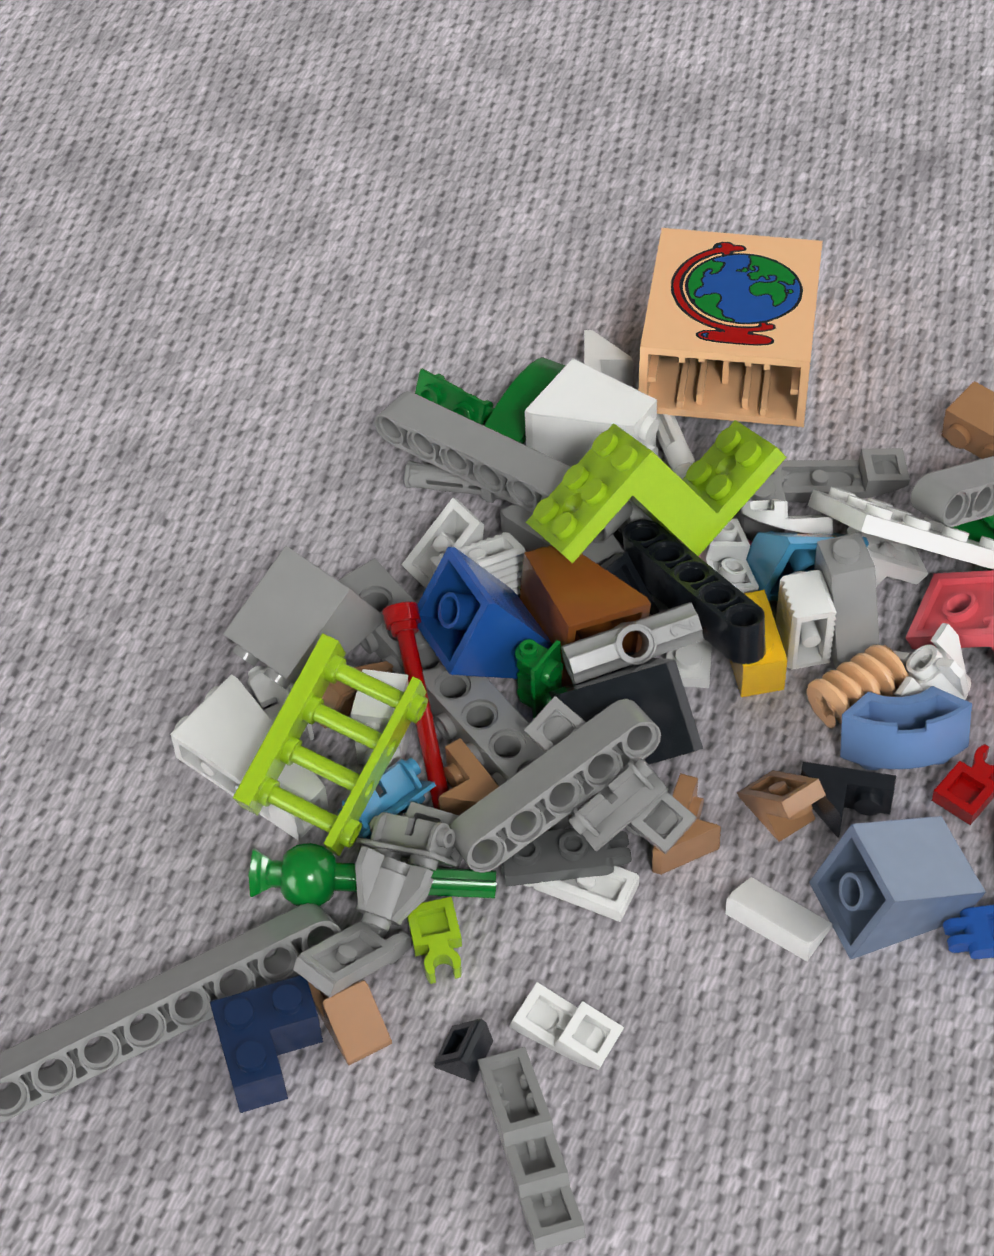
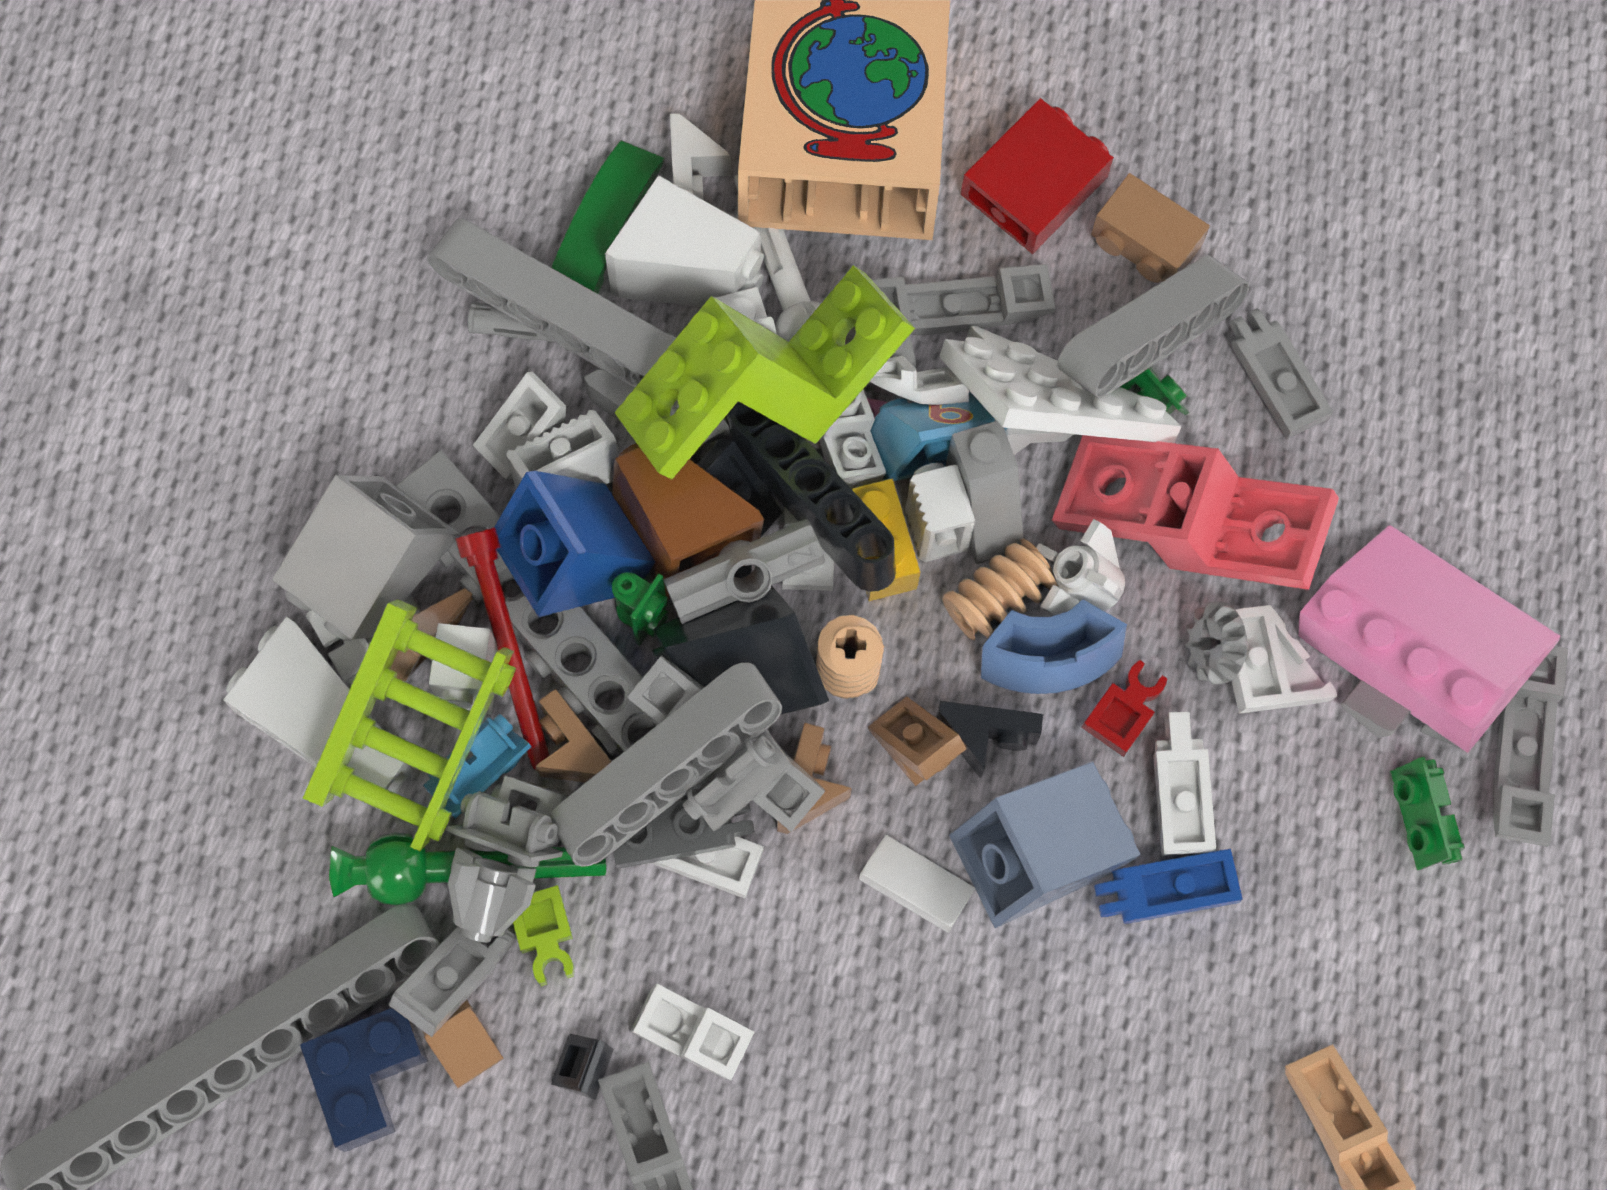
camera: 10 degrees left, 20 degrees up
green hinge [415,368,494,425] -> none
none -> light nougat piece [816,615,884,699]
none -> red brick [960,98,1114,255]

